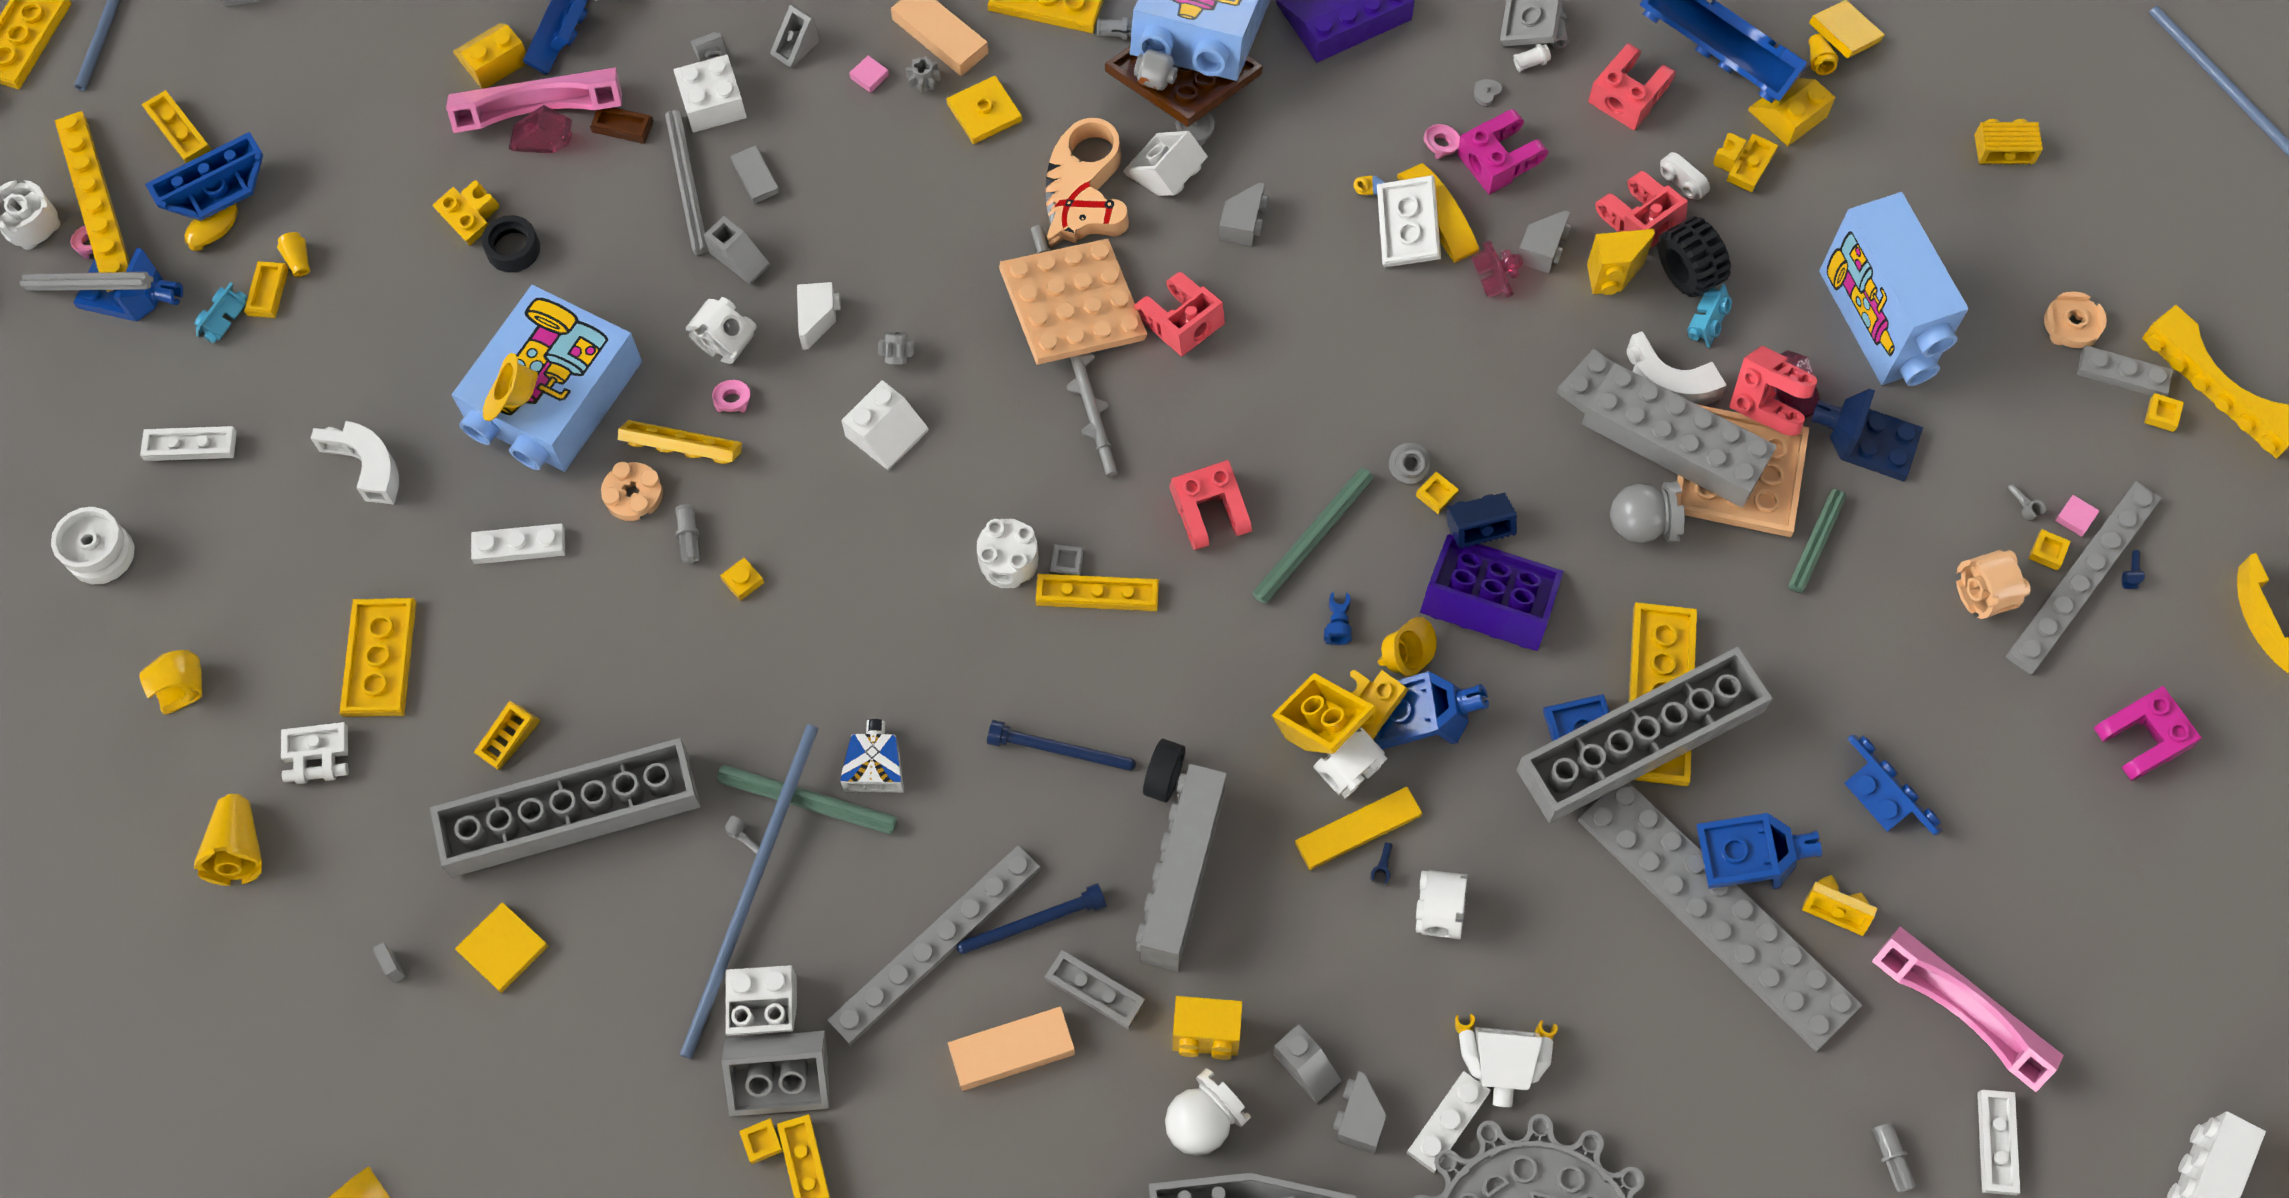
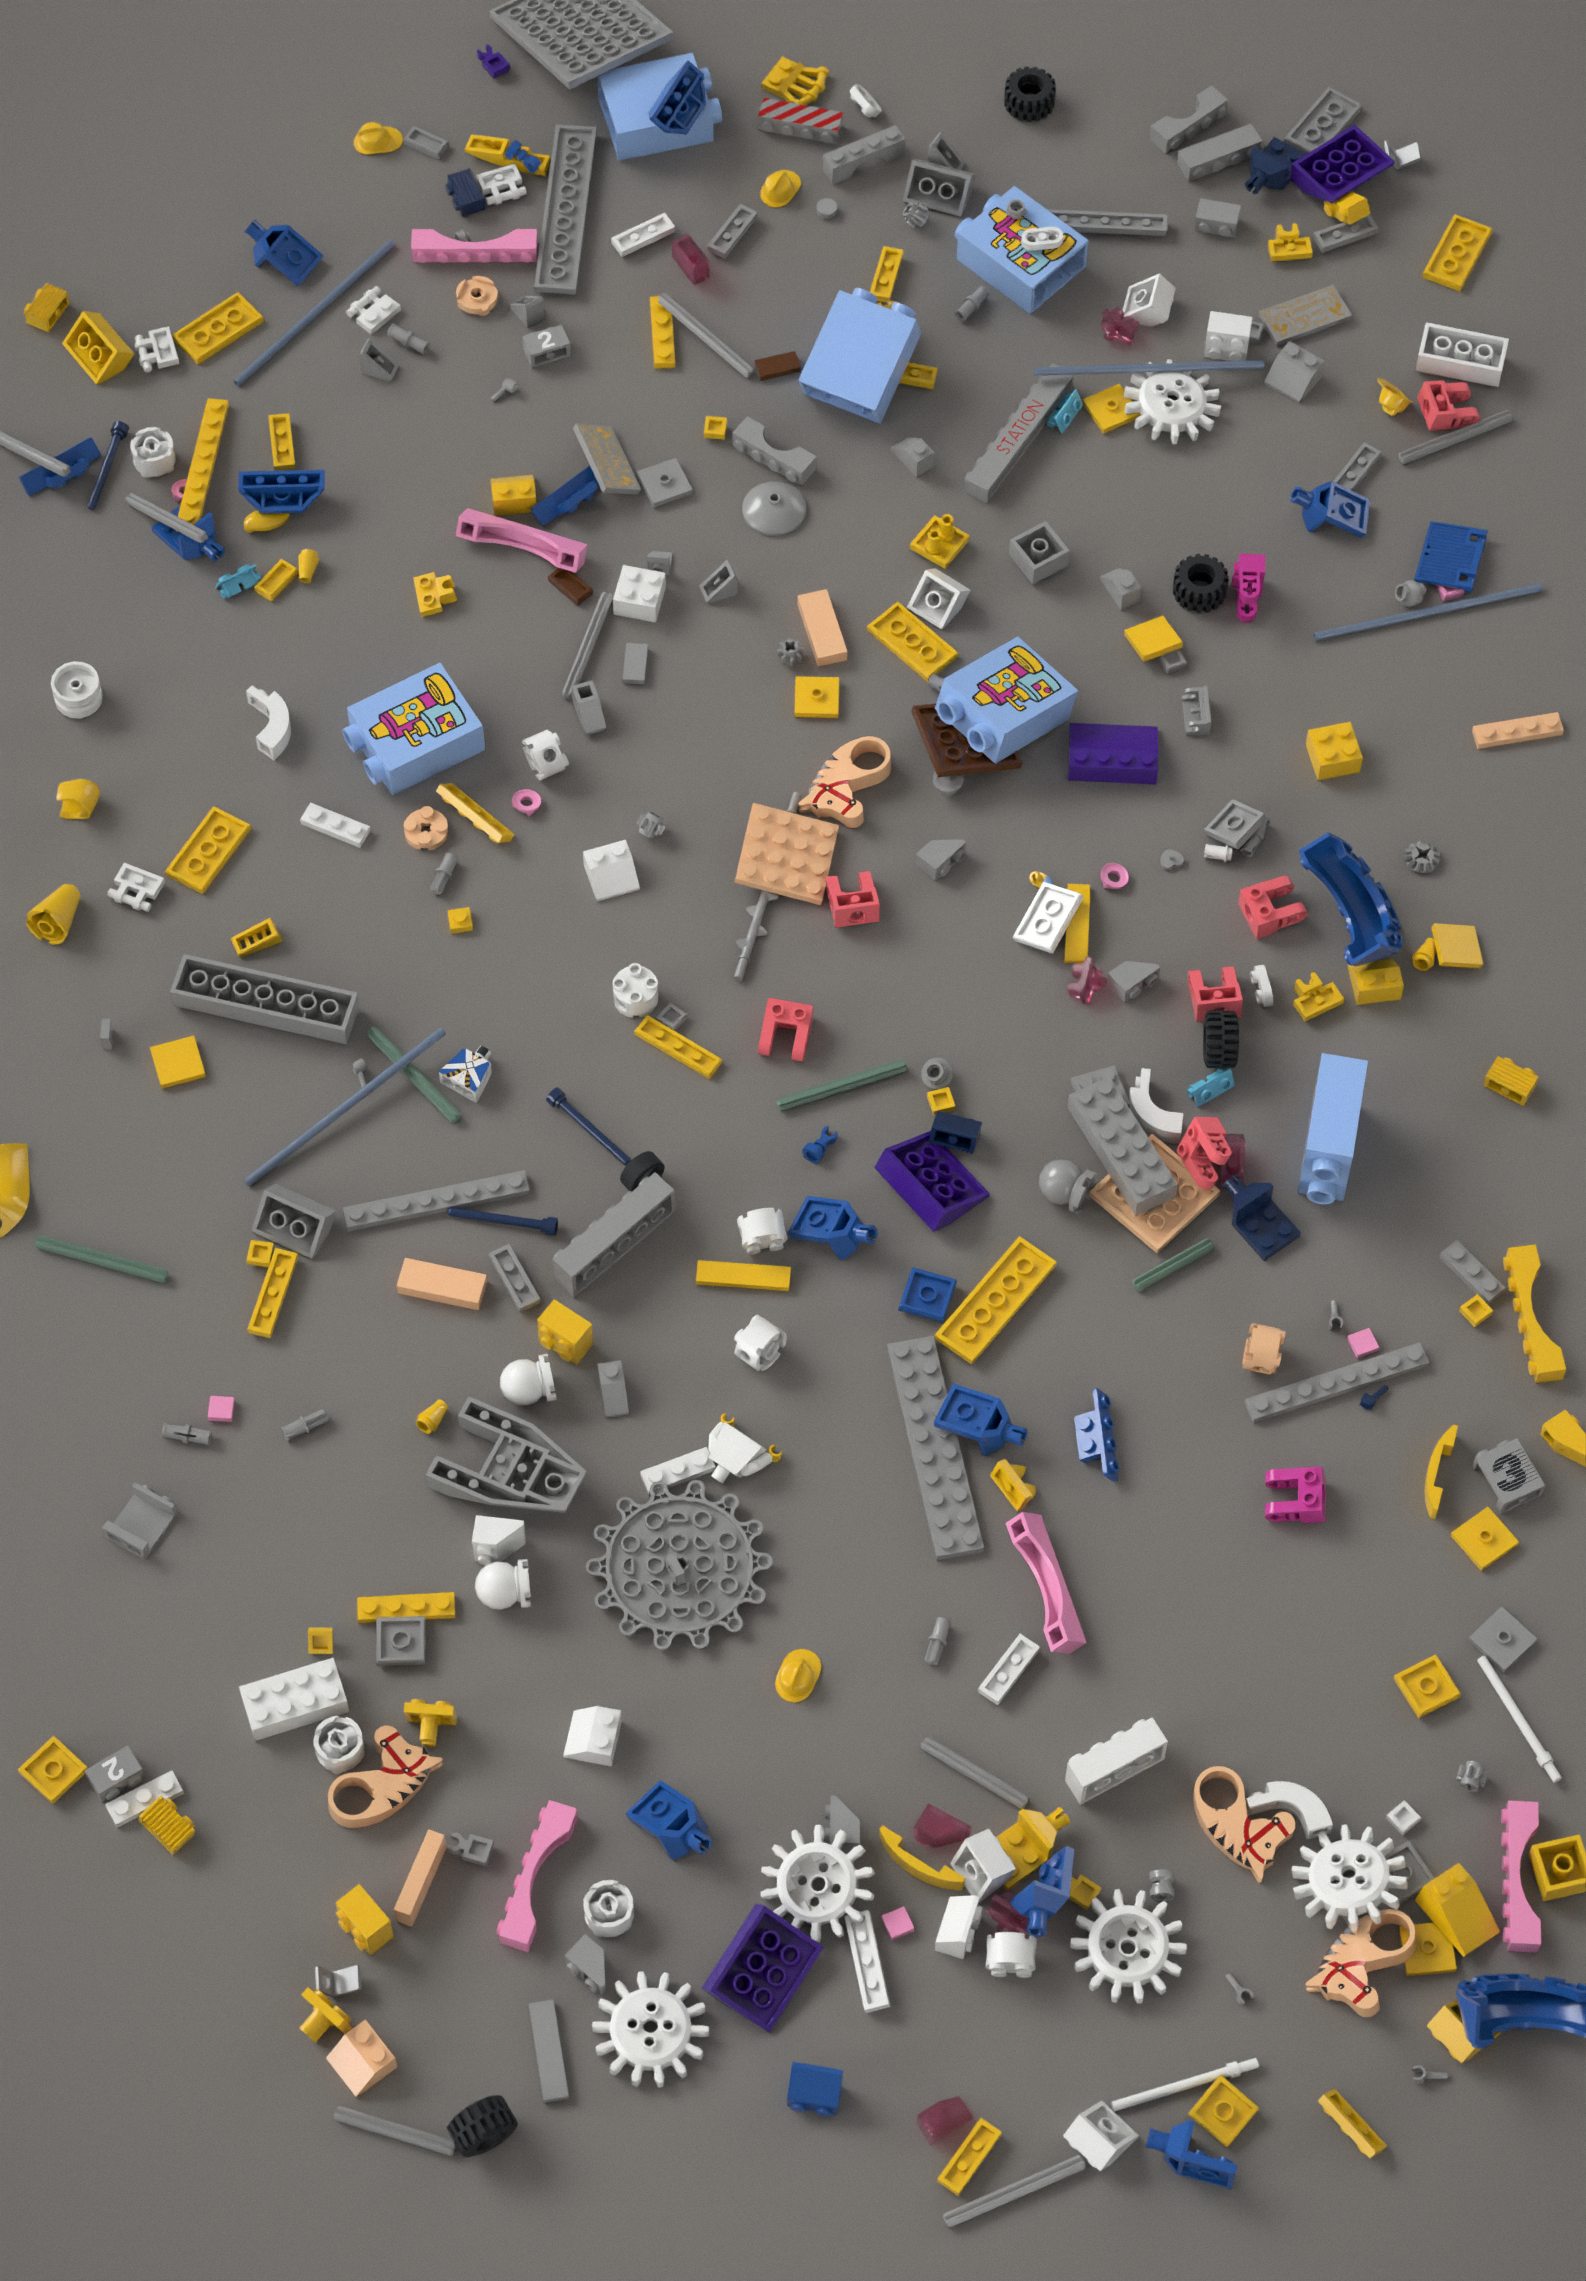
camera: 30 degrees right, 5 degrees down
white plate [140,426,237,461] -> none
black tyre [481,215,540,272] -> none
yellow piece [482,353,538,421] -> none
clear pink slope [509,105,572,153] -> none
white slope [726,965,797,1036] -> none
white slope [797,282,841,350] -> none
bright pink tile [849,55,889,93] -> none
white slope [1123,131,1208,196] -> none
light grey head [1134,49,1178,91] -> none
yellow slope [1271,673,1377,754] -> none
light grey slope [1333,1071,1386,1154] -> none
yellow plate [1350,670,1409,739] -> none
dark blue hand [1370,842,1392,885] -> none
yellow piece [1377,617,1437,677] -> none
dark pink brick [1457,109,1549,195] -> none
light grey brick [1516,647,1773,824] -> none
yellow slope [1587,229,1655,295] -> none
yellow plate [2028,529,2071,571] -> none
light nougat plate [2044,291,2107,348] -> none

